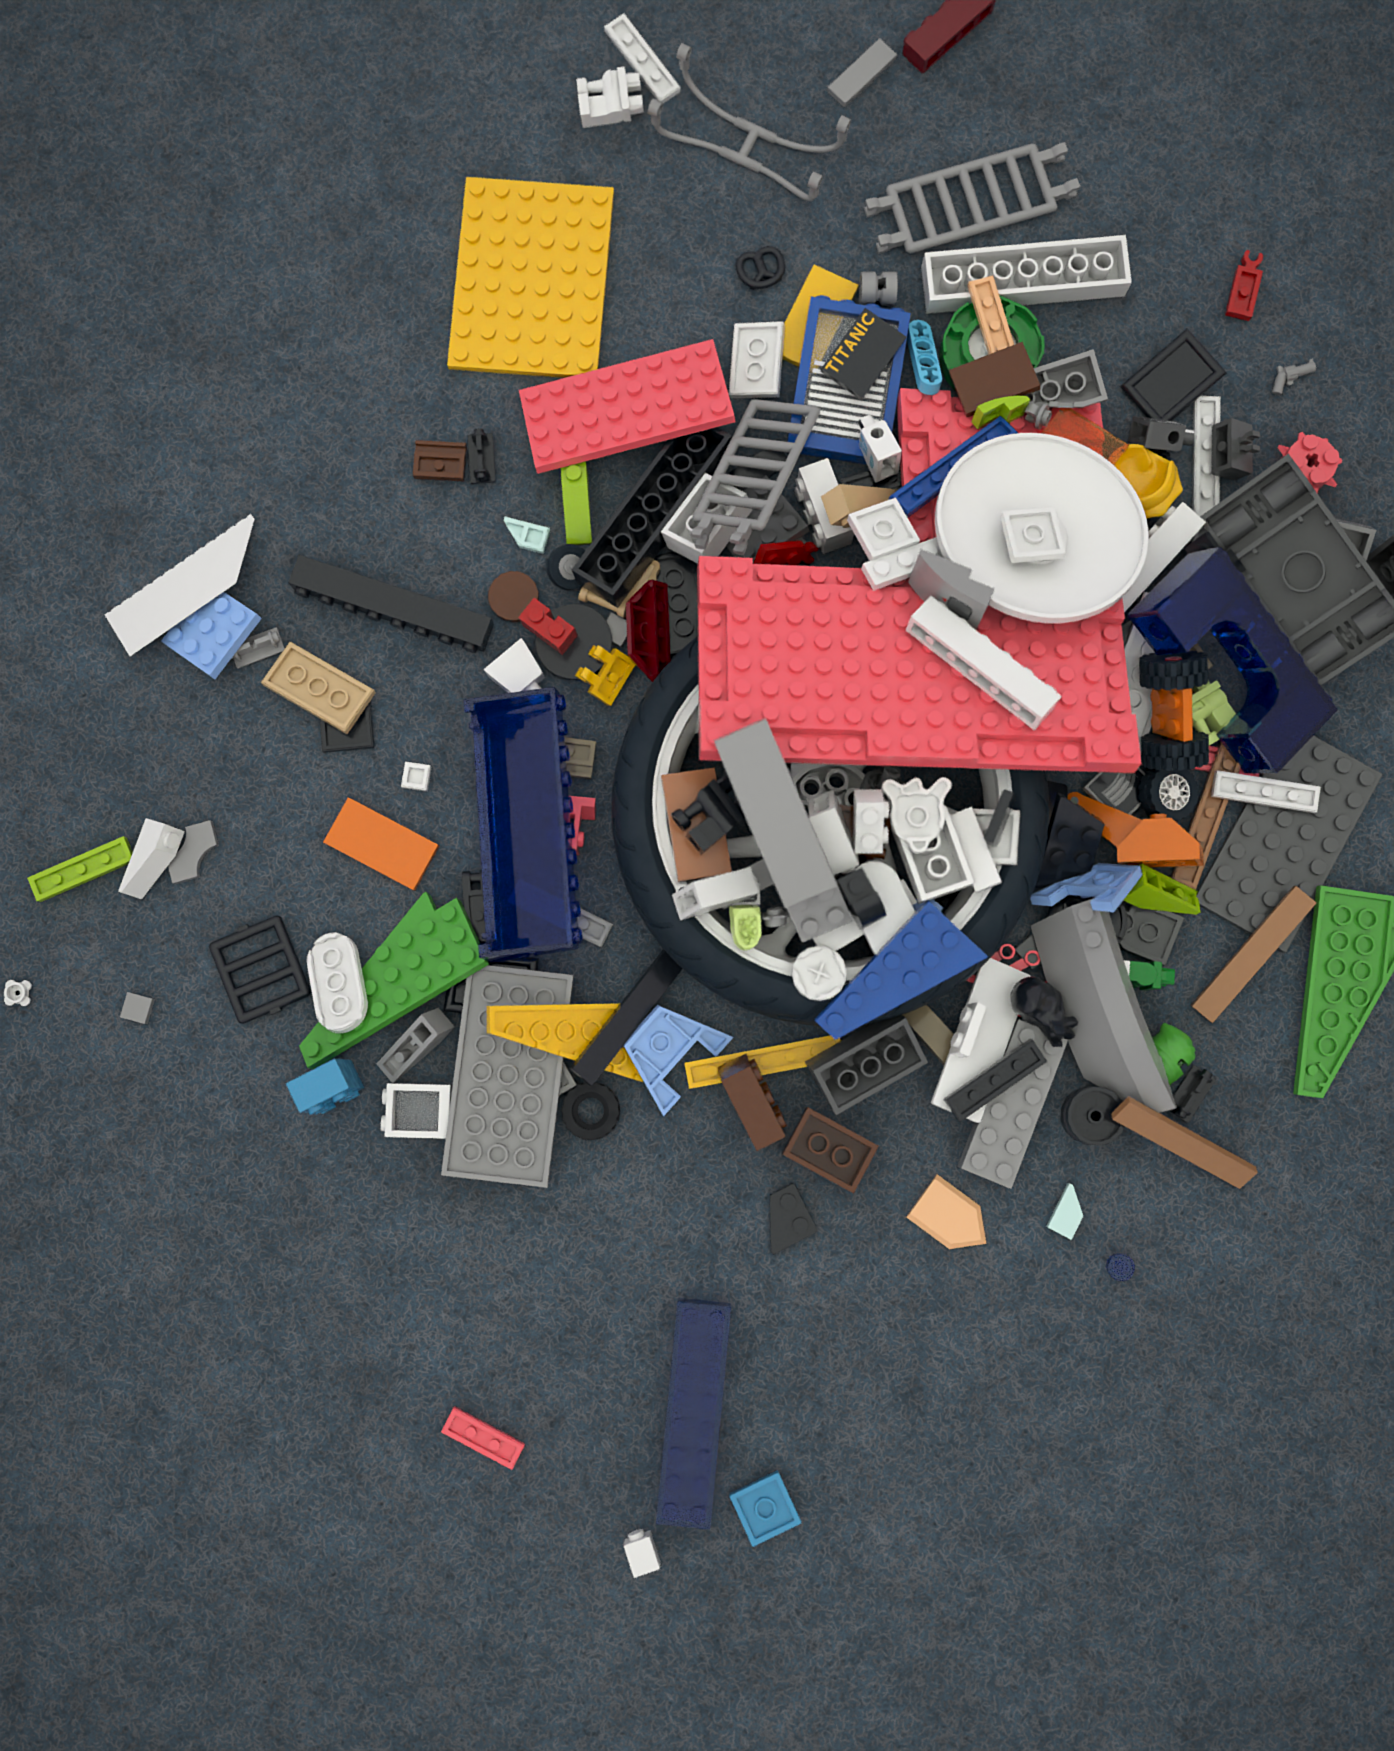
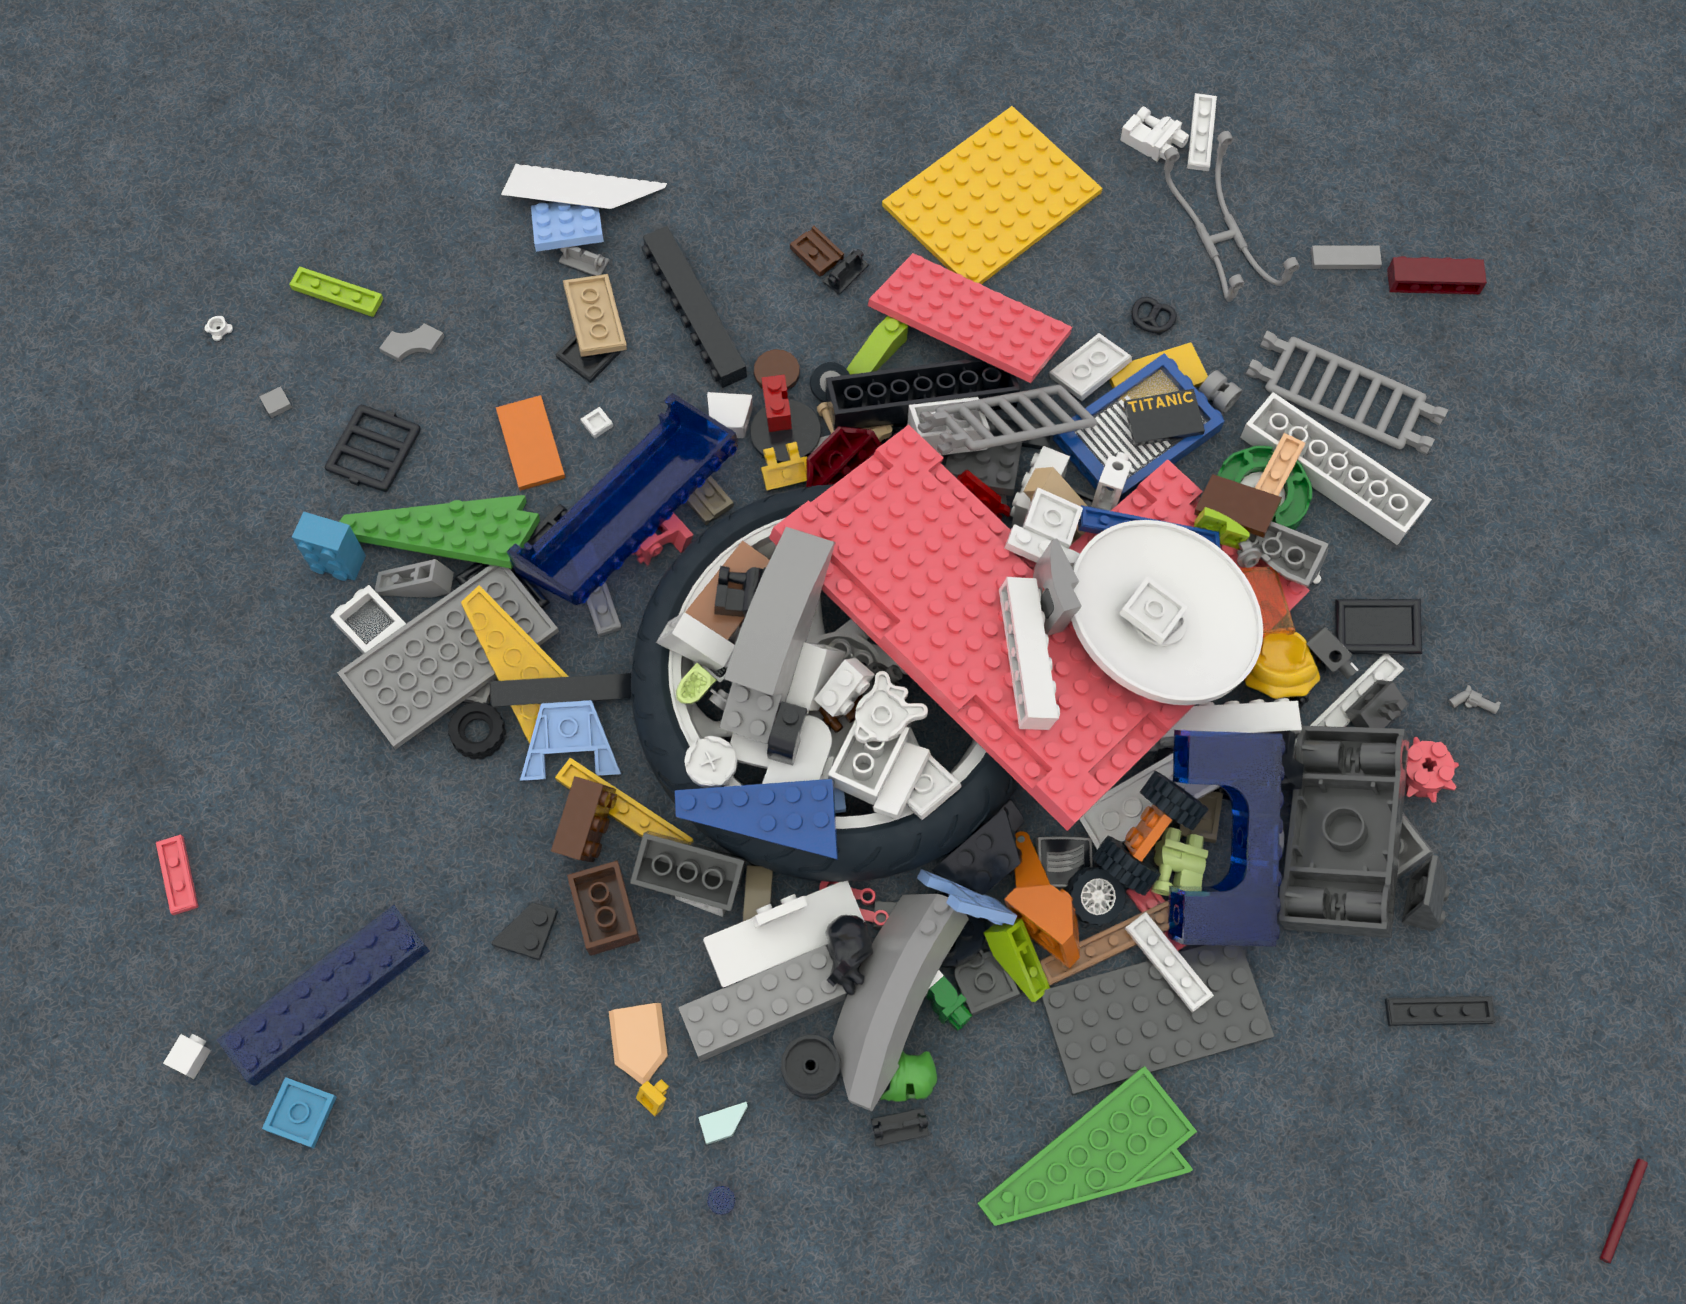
camera: 40 degrees right, 15 degrees down
white slope [118,818,185,899] -> none
white tile [307,932,368,1033] -> none
light aqua tile [504,517,550,554] -> none
medium azure beam [907,320,942,395] -> none
black tile [943,1039,1047,1122] -> none
black tile [984,789,1017,848] -> none
medium nougat tile [1111,1096,1258,1189] -> none
medium nougat tile [1190,886,1317,1023] -> none
red plate [1225,250,1263,321] -> none
none -> yellow tile [636,1079,669,1116]

